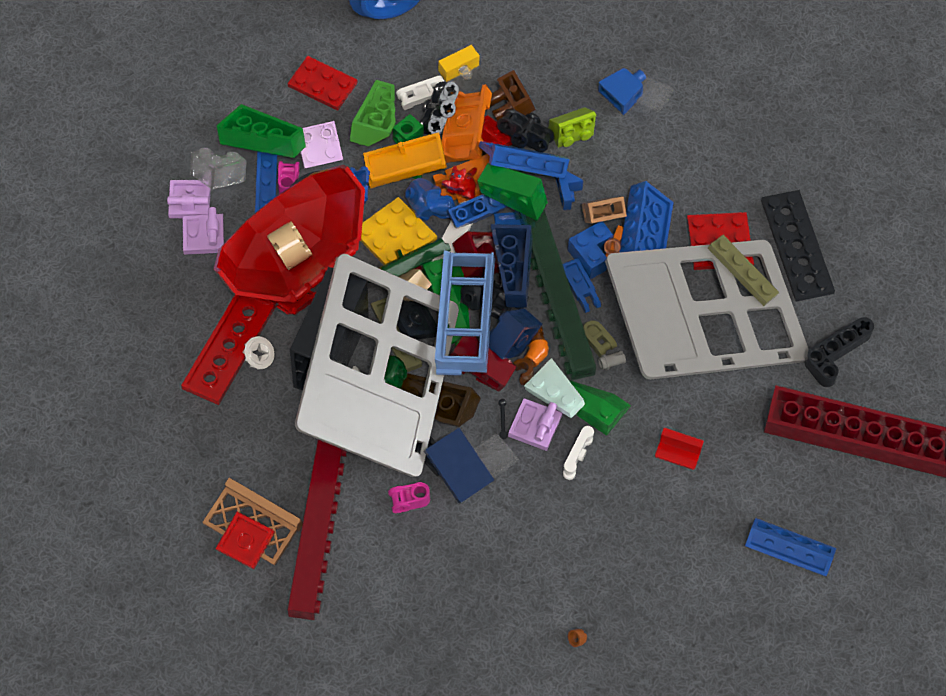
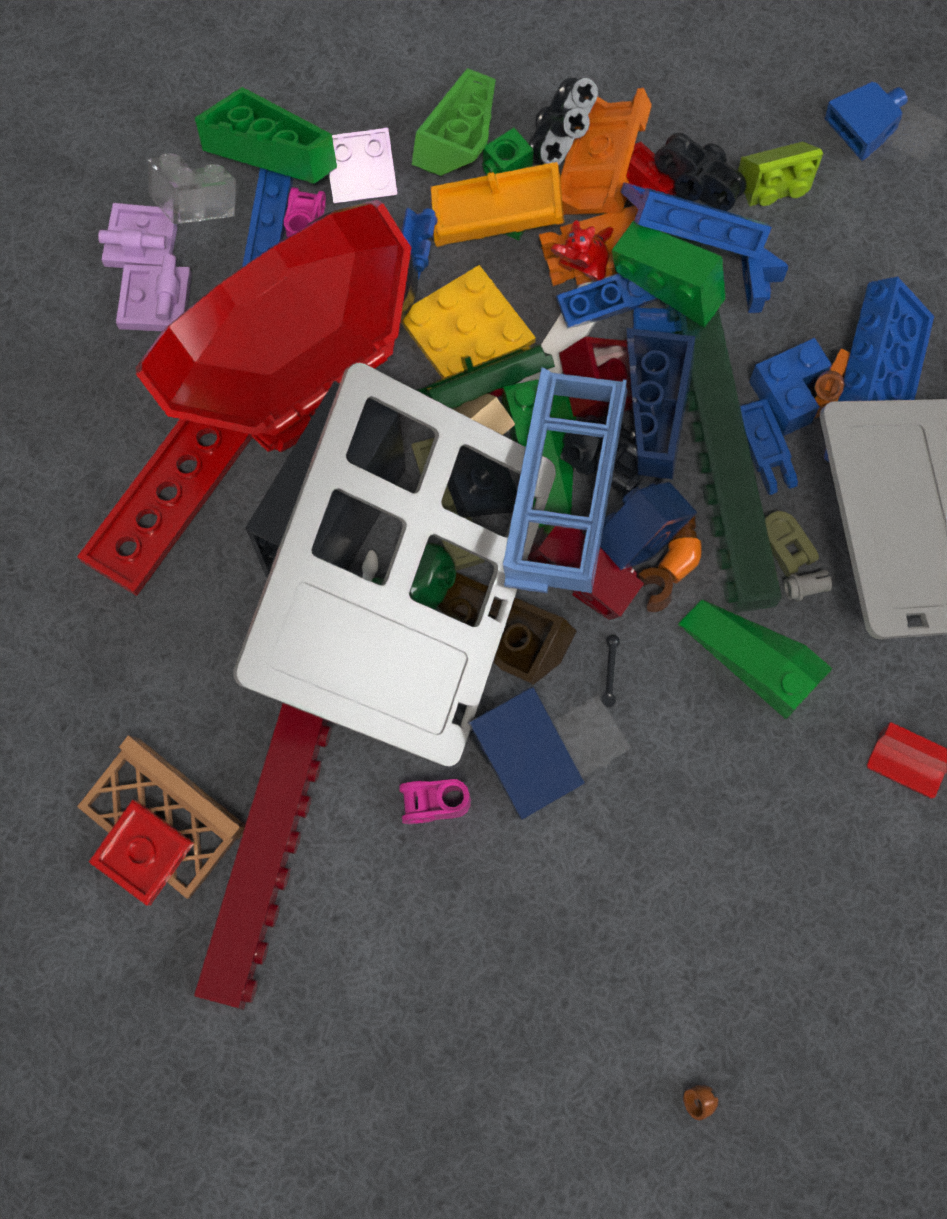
camera: 10 degrees right, 10 degrees up
white gear [243,336,274,370] -> none
tan brick [267,221,313,270] -> none
red plate [288,56,358,111] -> none
white plate [396,76,444,110] -> none
blue head [405,178,455,221] -> none
yellow piece [438,45,480,82] -> none
reddish brown brick [490,70,536,121] -> none
lavender plate [508,399,562,451] -> none
light aqua wing [524,358,585,418] -> none
white plate [563,426,594,480] -> none
medium nougat torso [582,196,627,223] -> none

